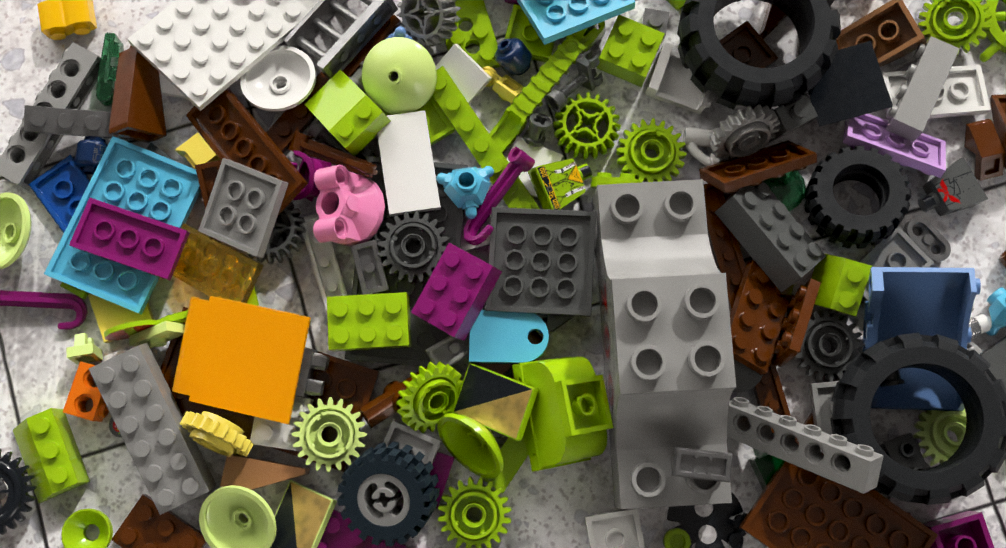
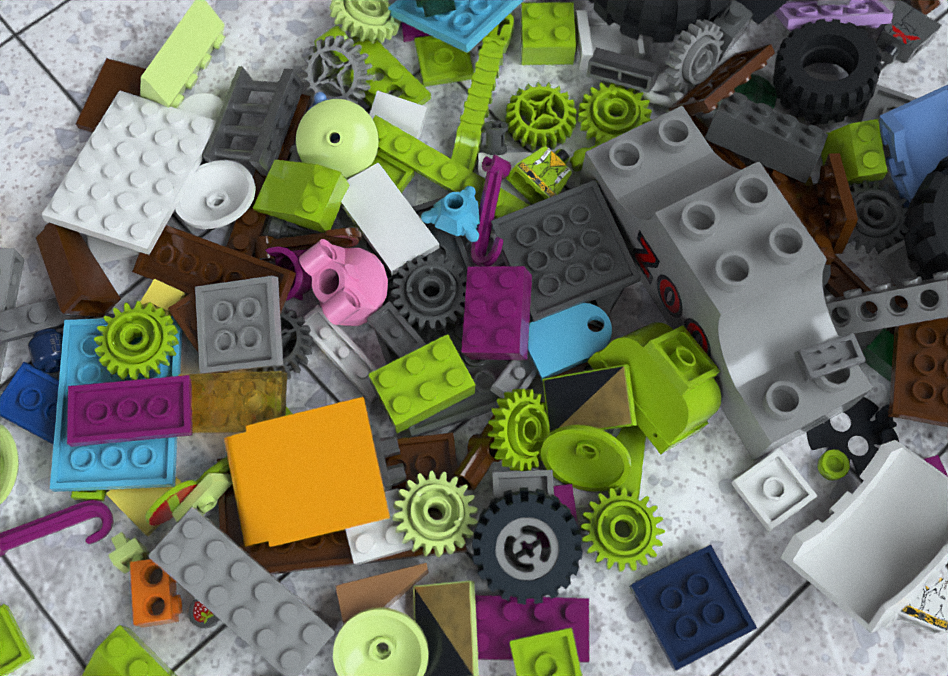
camera: 25 degrees left, 10 degrees down
clear green hinge [96,32,124,107] -> none
light yellow gear [180,411,254,457] -> none
light yellow plate [482,66,524,104] -> none
dark blue head [495,38,532,76] -> none
dark grey bar [545,50,603,112] -> none
flat silver plate [903,217,951,263] -> none
none -> lime gear [94,301,179,380]
none -> flat silver piece [586,47,660,93]

